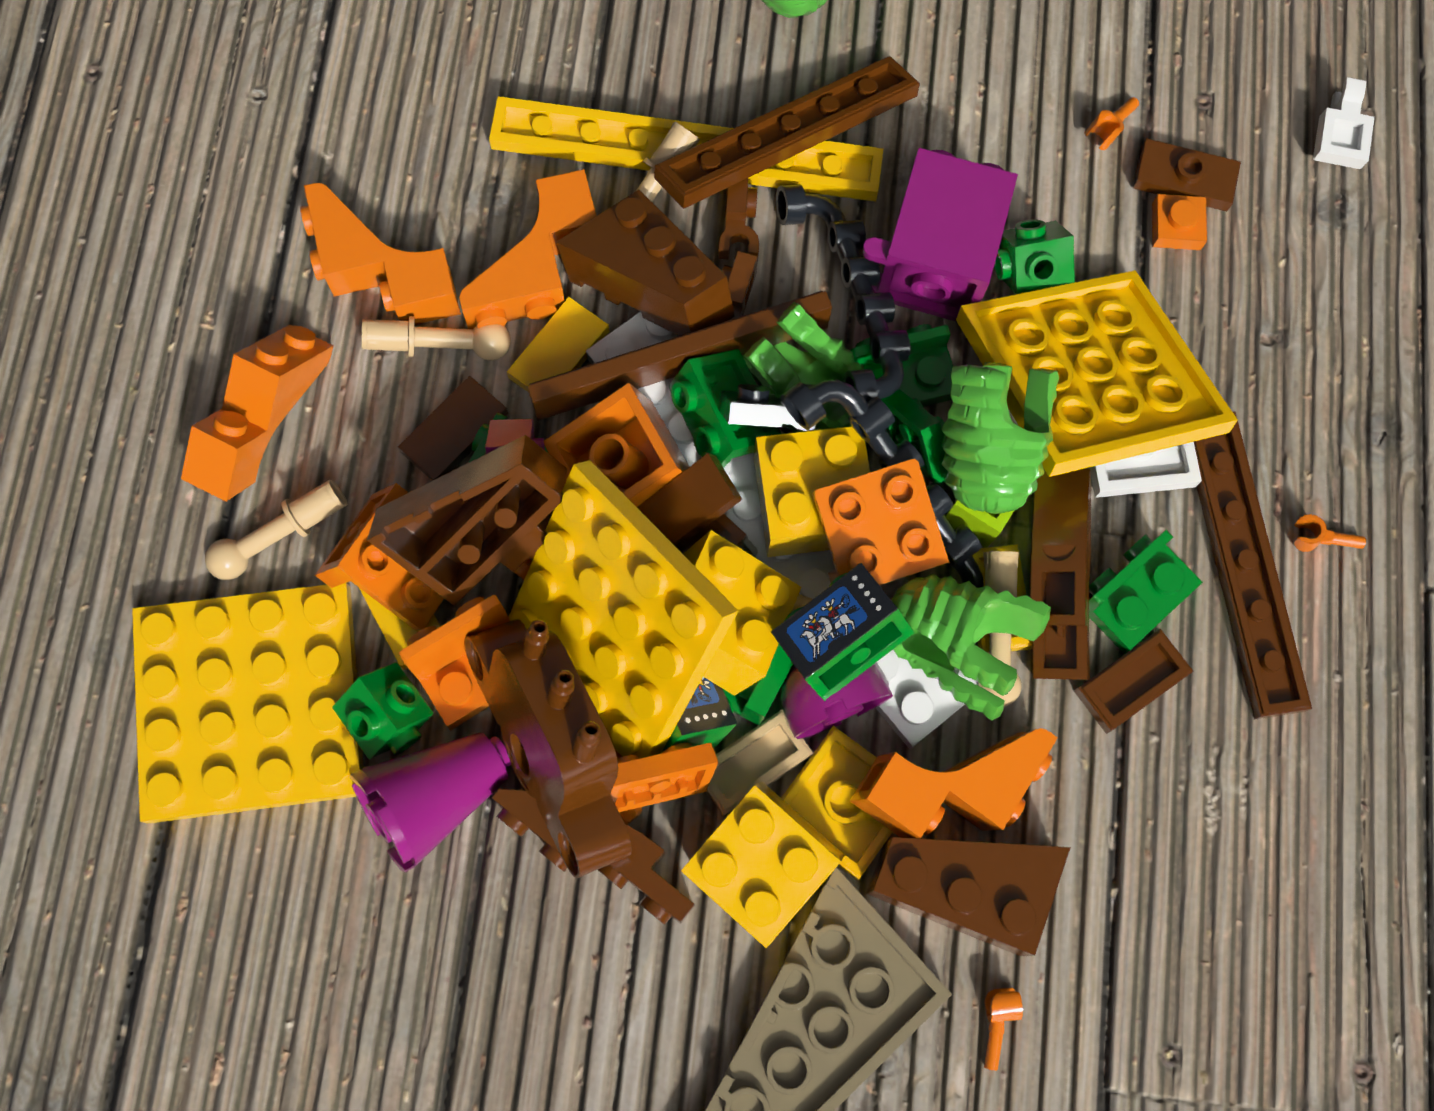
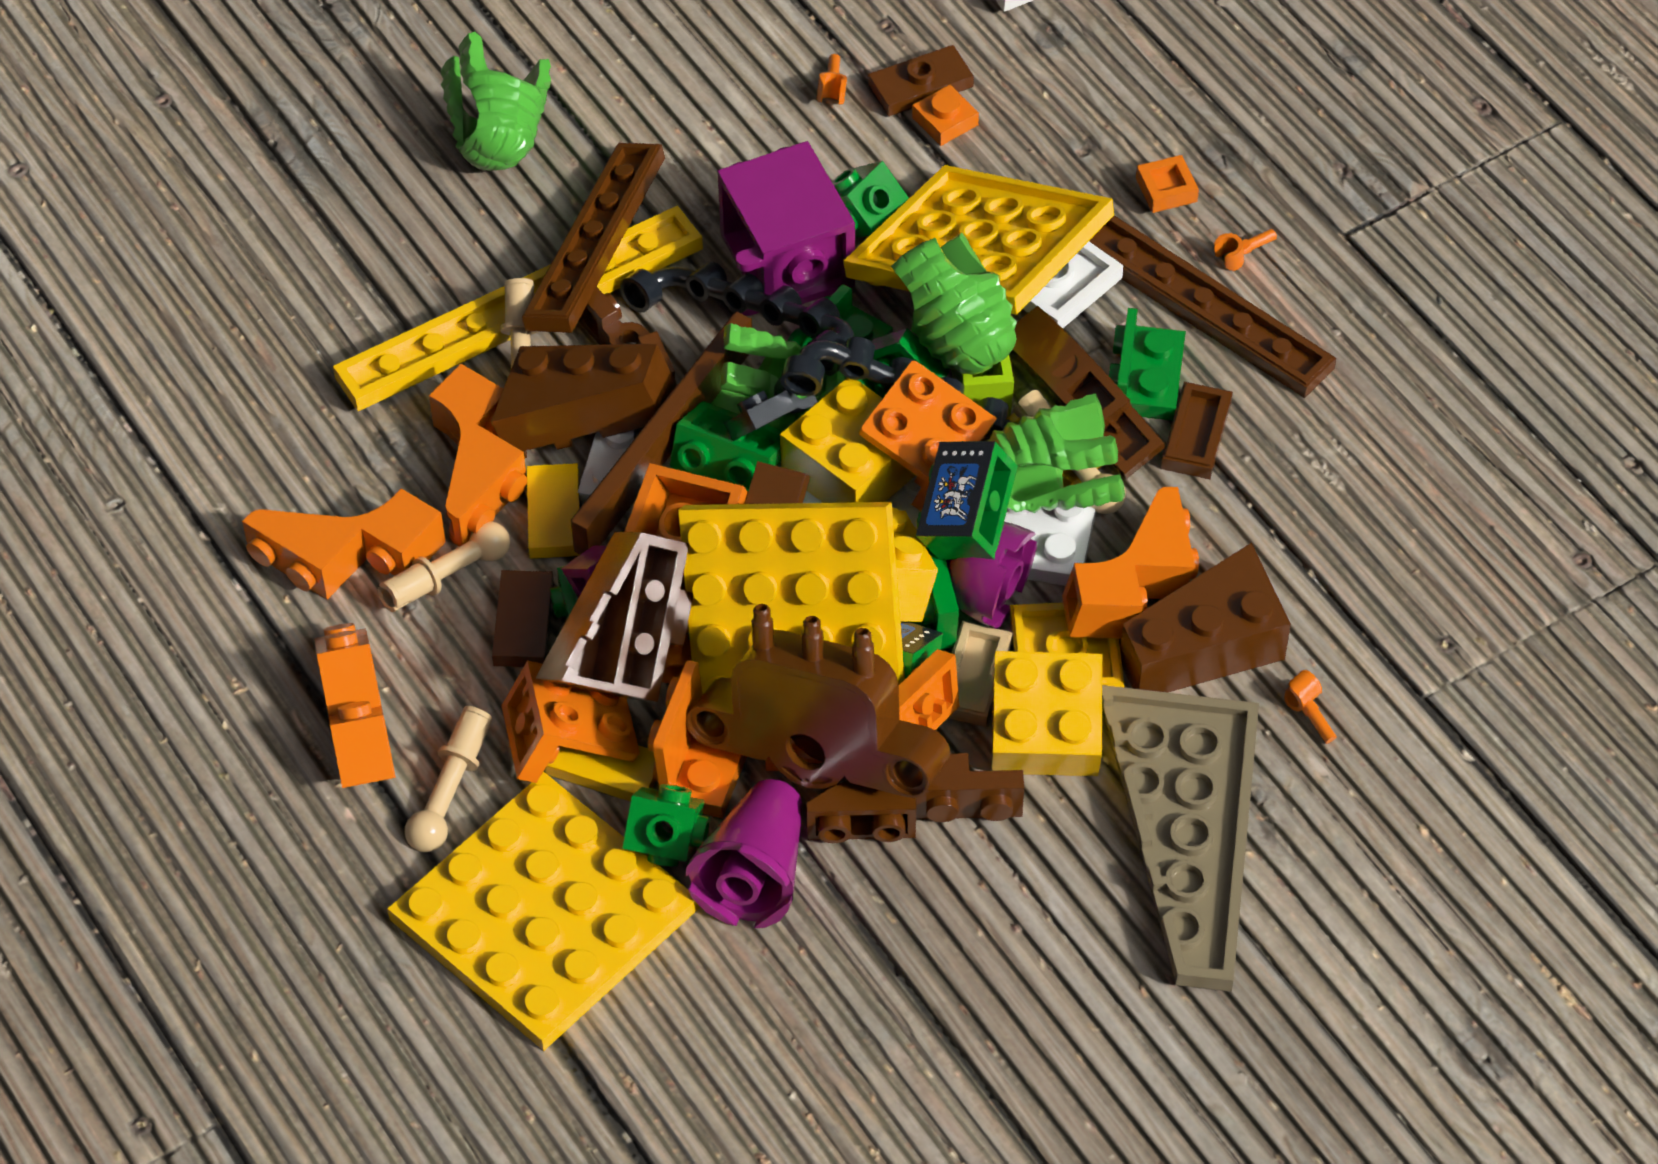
camera: 35 degrees left, 20 degrees down
none -> orange plate [1136,155,1199,213]

